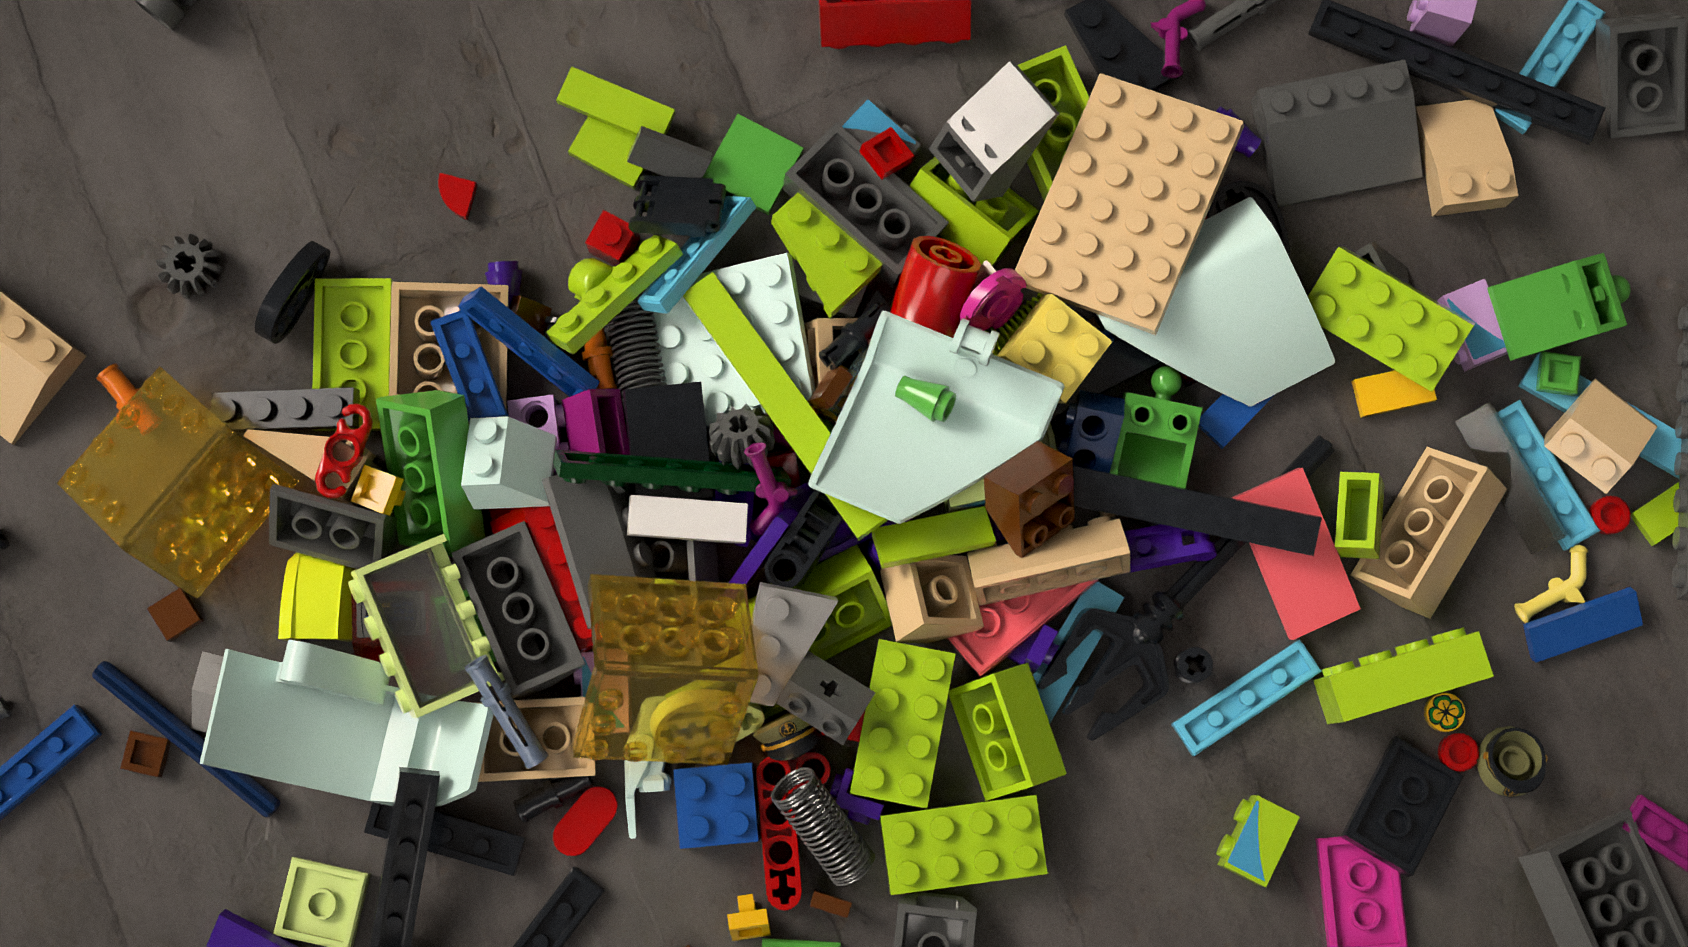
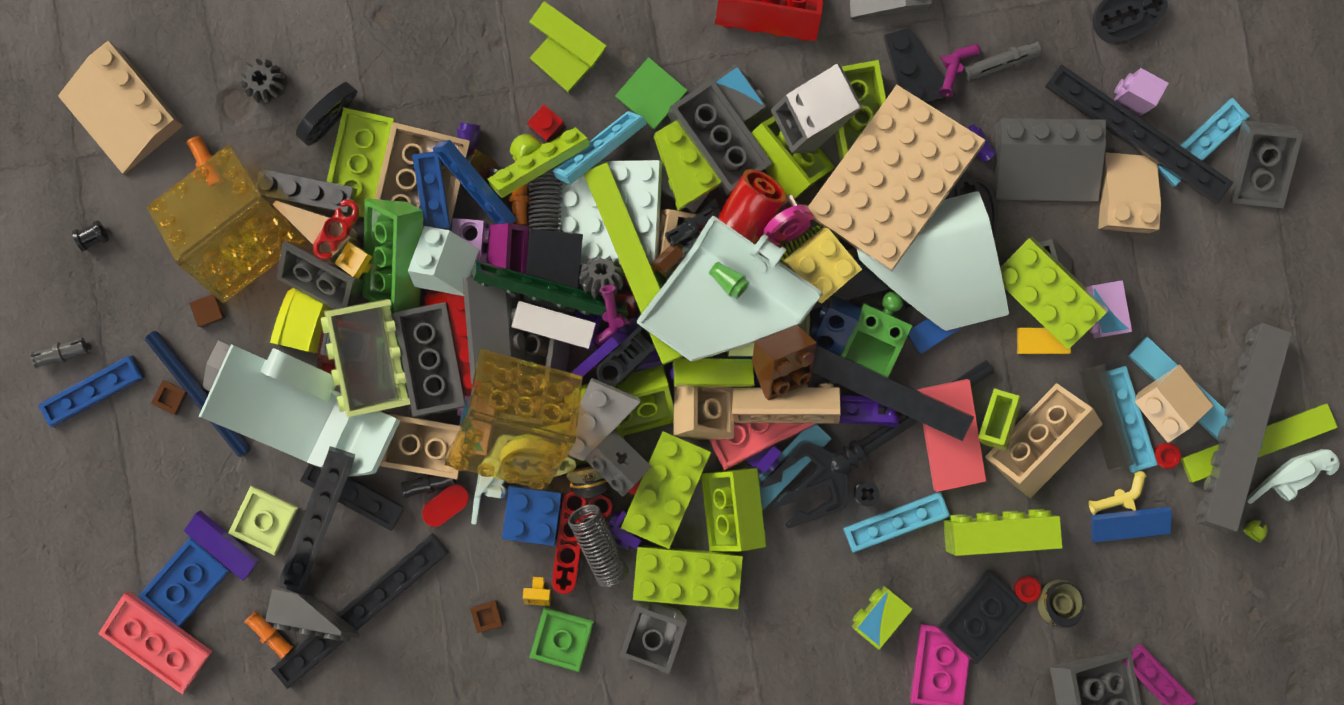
camera: 15 degrees right, 5 degrees up
red tile [438,173,478,220] -> none
sand blue pin [465,655,548,769] -> none
dark grey tile [627,126,712,178] -> none
black plate [628,175,726,237] -> none
reddish brown tile [810,889,852,918] -> none
red tile [859,127,915,180] -> none
tile [1424,693,1465,732] -> none
bright green slope [1487,253,1631,361] -> none
bright green tile [1536,351,1581,396] -> none

